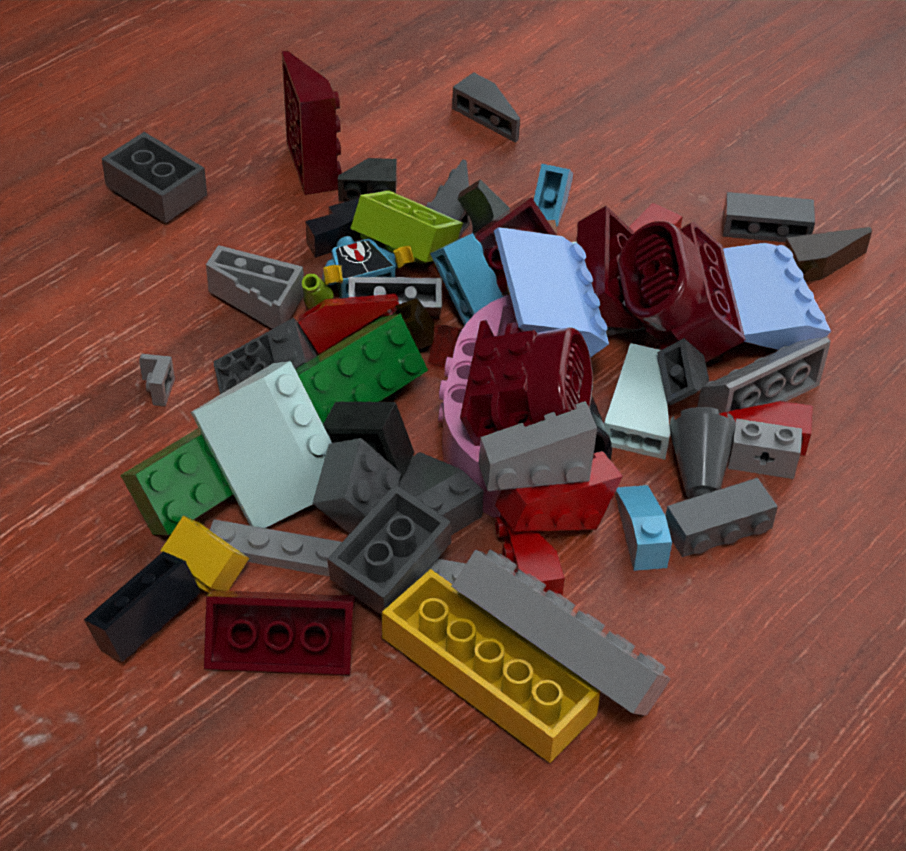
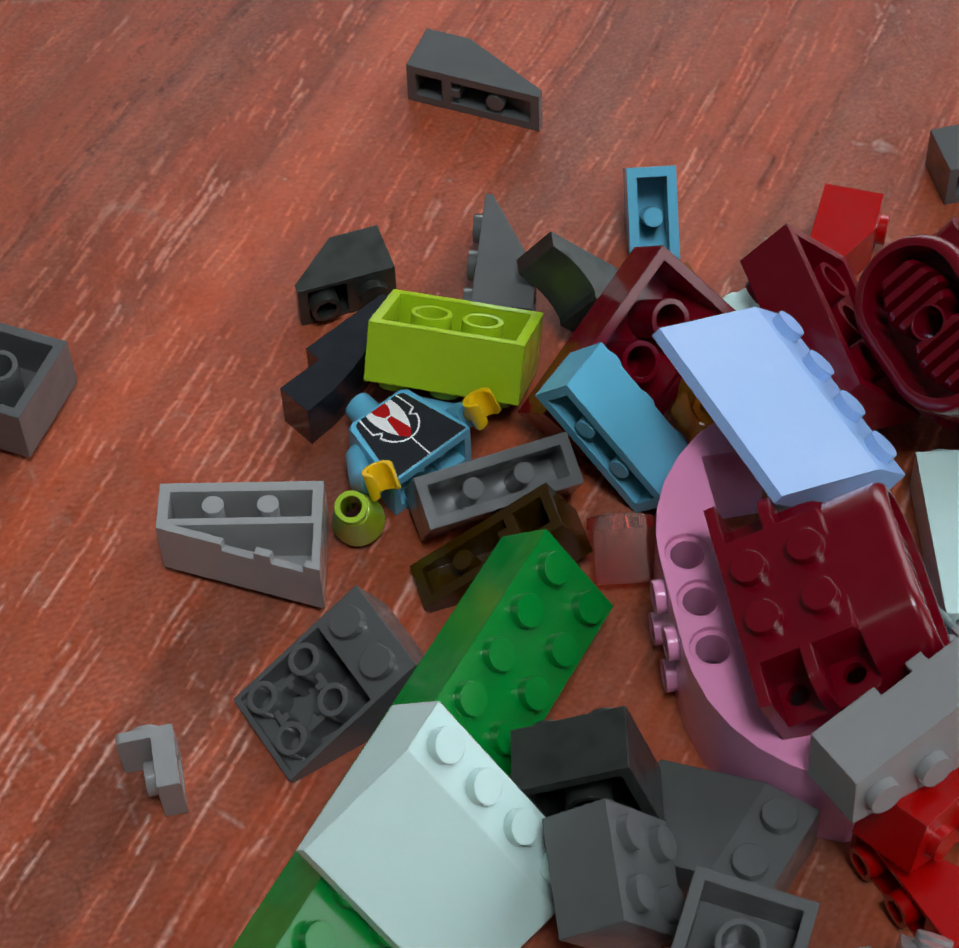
camera: 15 degrees left, 5 degrees up
dark red slope [281,50,342,195] -> none
red slope [298,294,399,353] -> none

